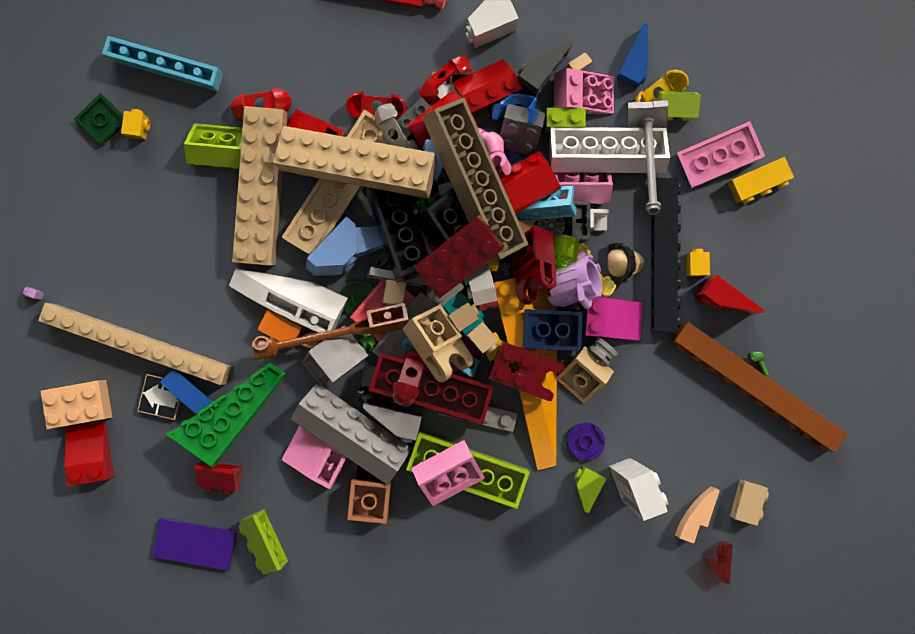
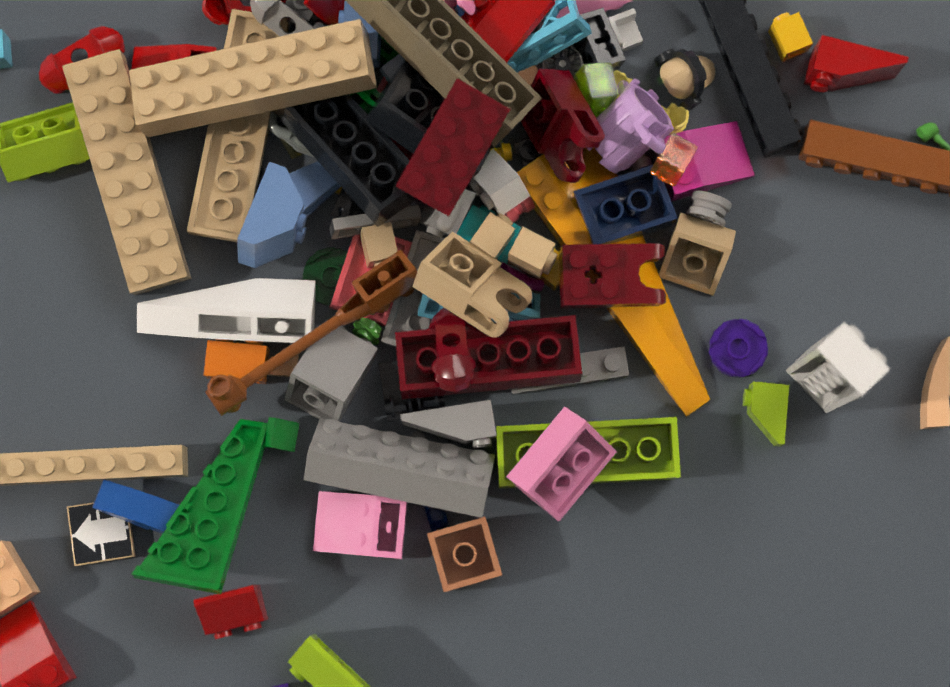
camera: 25 degrees left, 5 degrees down
none -> green tile [264,417,299,452]
none -> clear orange bracket [650,132,698,186]

